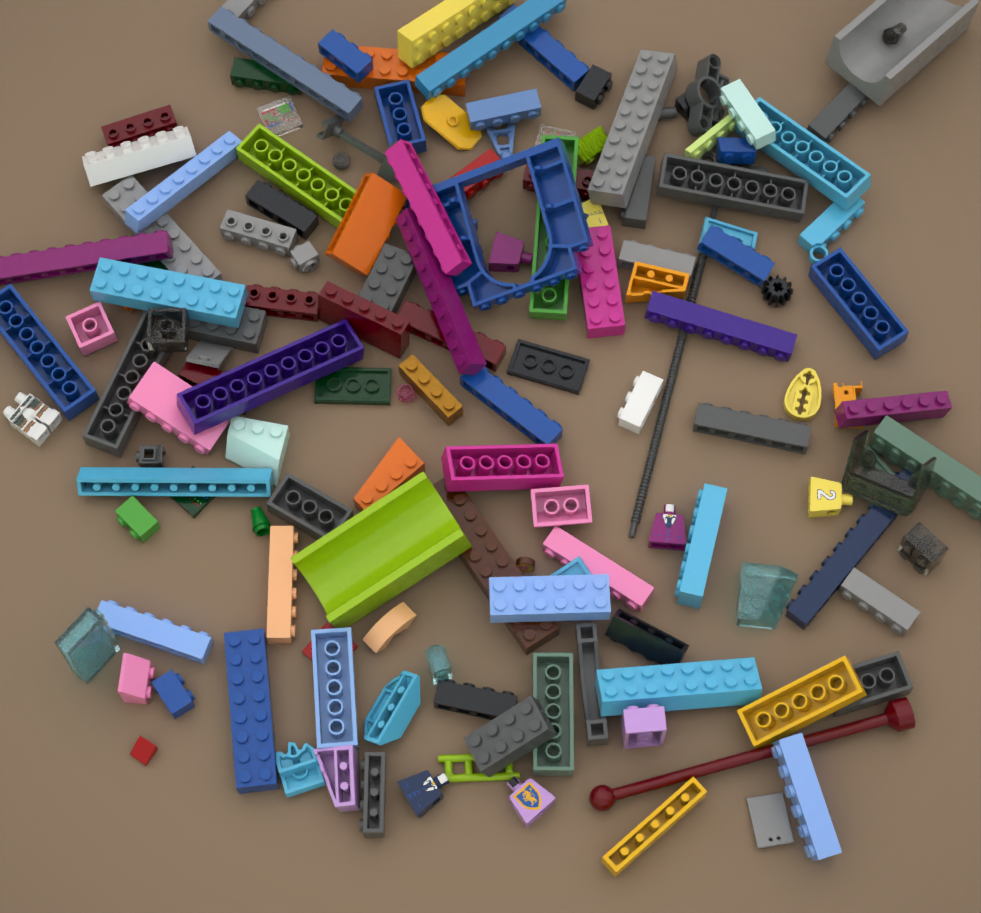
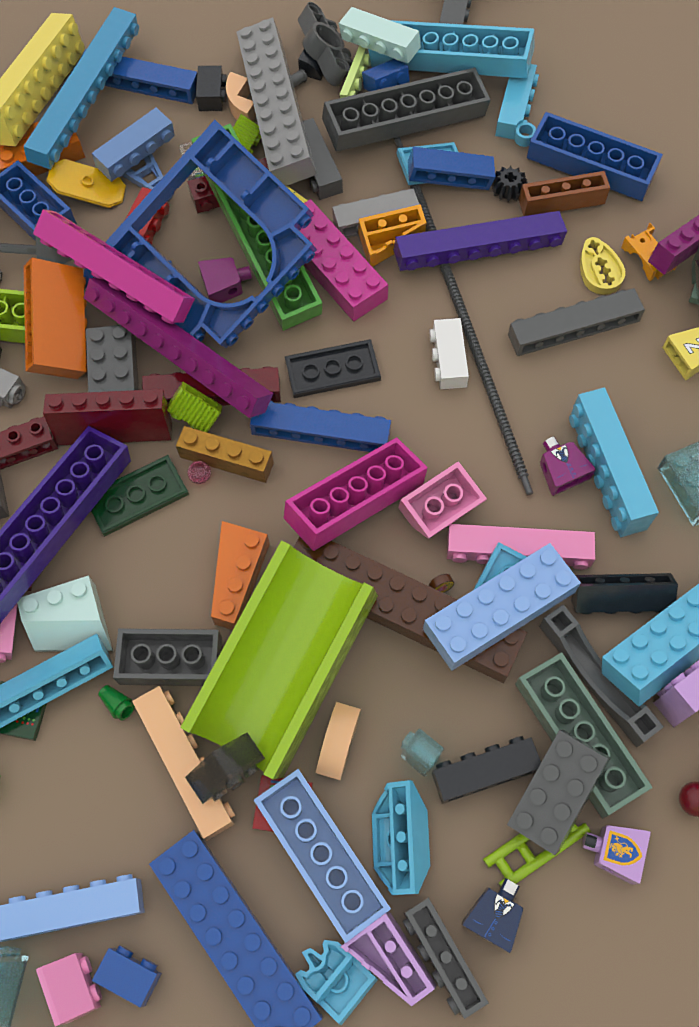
camera: 30 degrees left, 0 degrees up
none -> lime brick [167,382,222,433]
none -> clear smoke brick [185,732,265,804]
none -> light nougat brick [226,72,256,121]
none -> dark orange brick [519,171,610,216]

